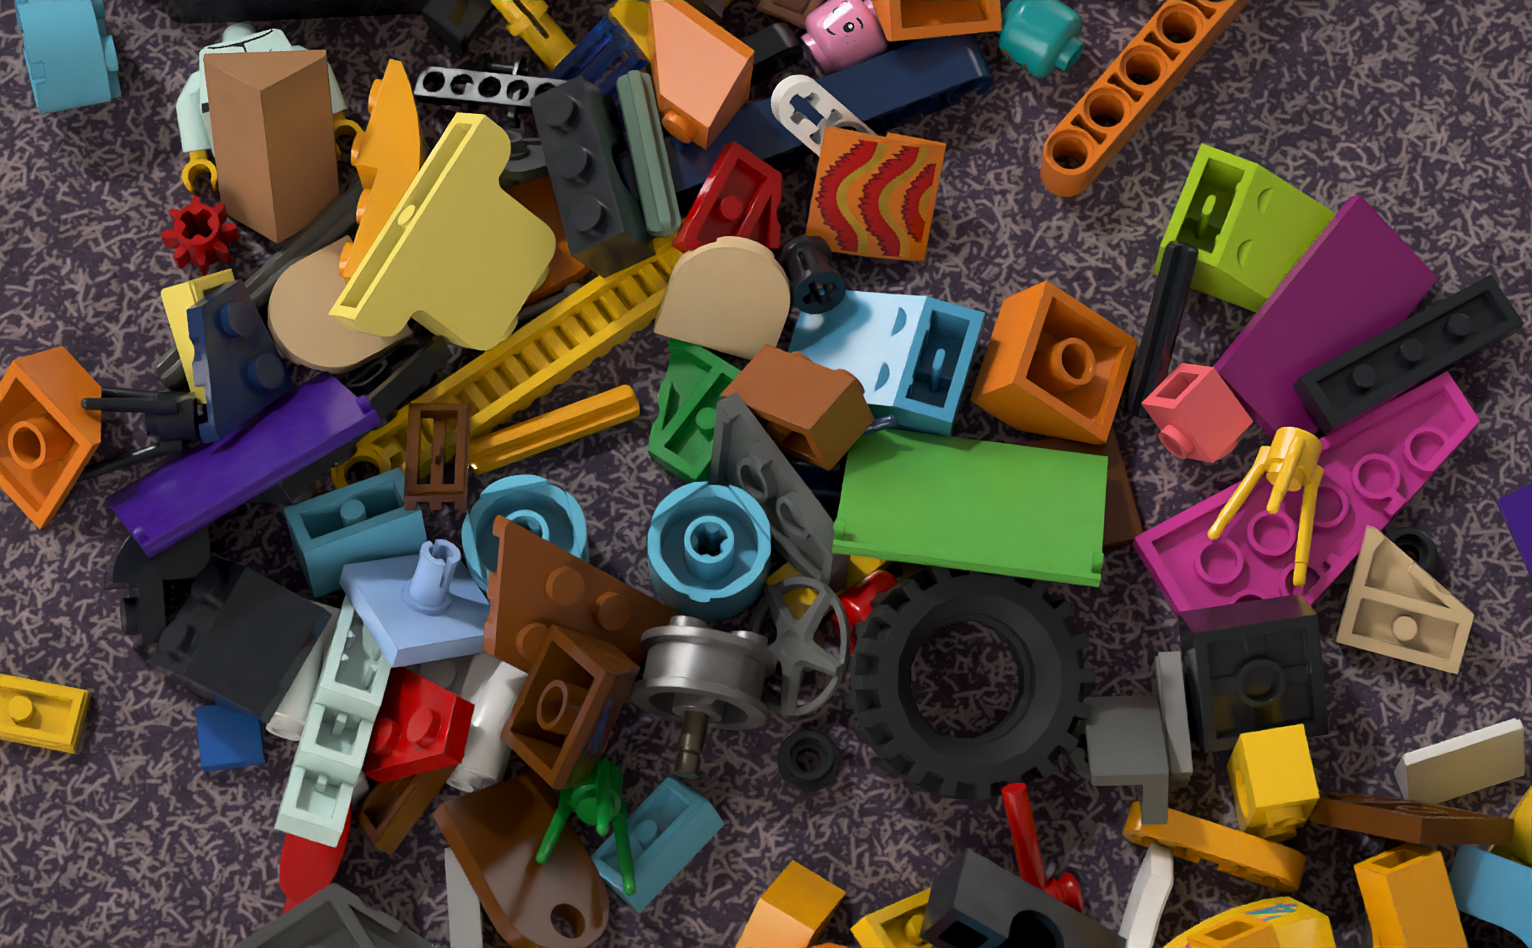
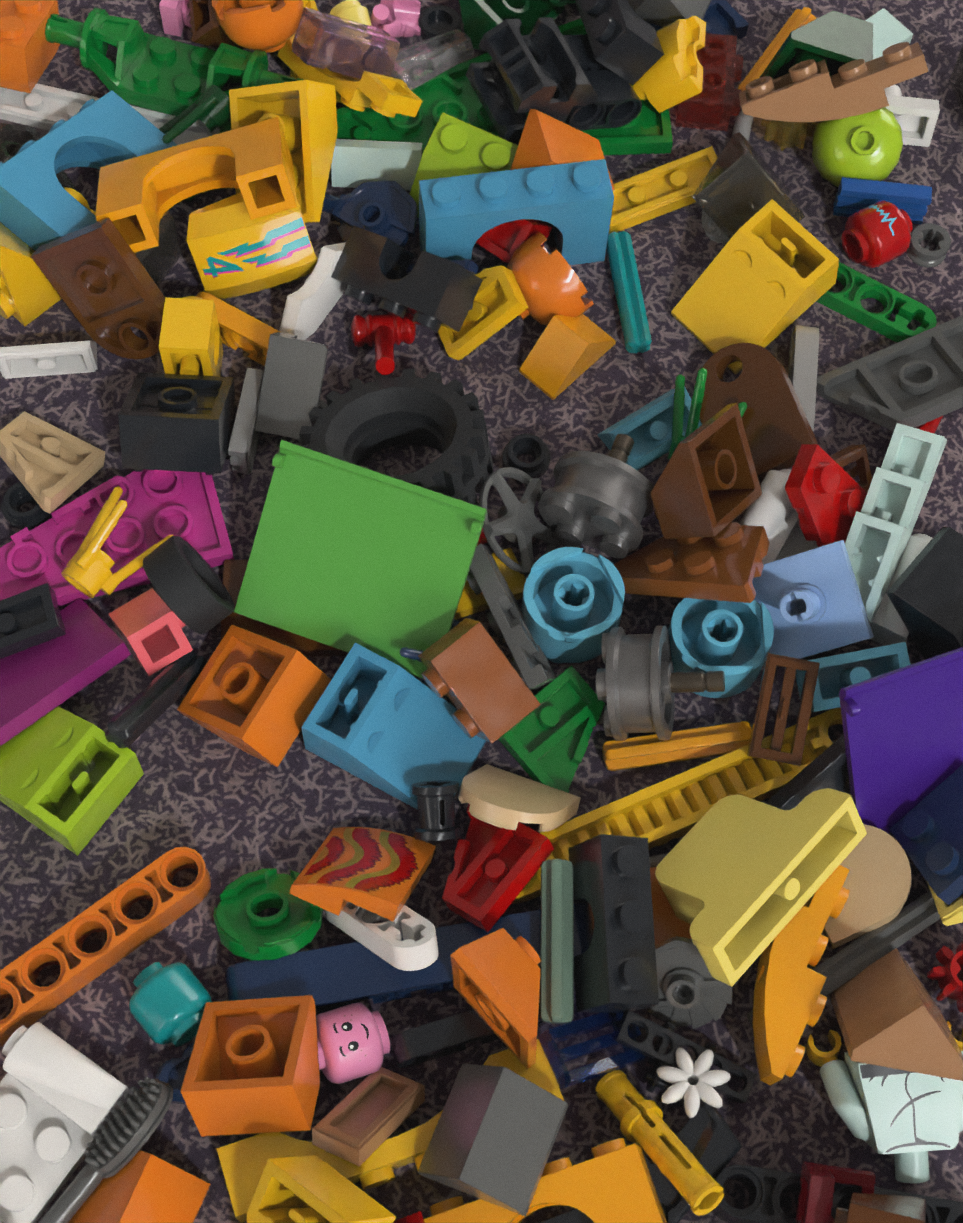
camera: 170 degrees left, 5 degrees down
none -> black tyre [143,536,235,634]
none -> green tile [213,868,323,961]
none -> flat silver wheel [596,626,725,741]
none -> white plant [657,1047,731,1118]

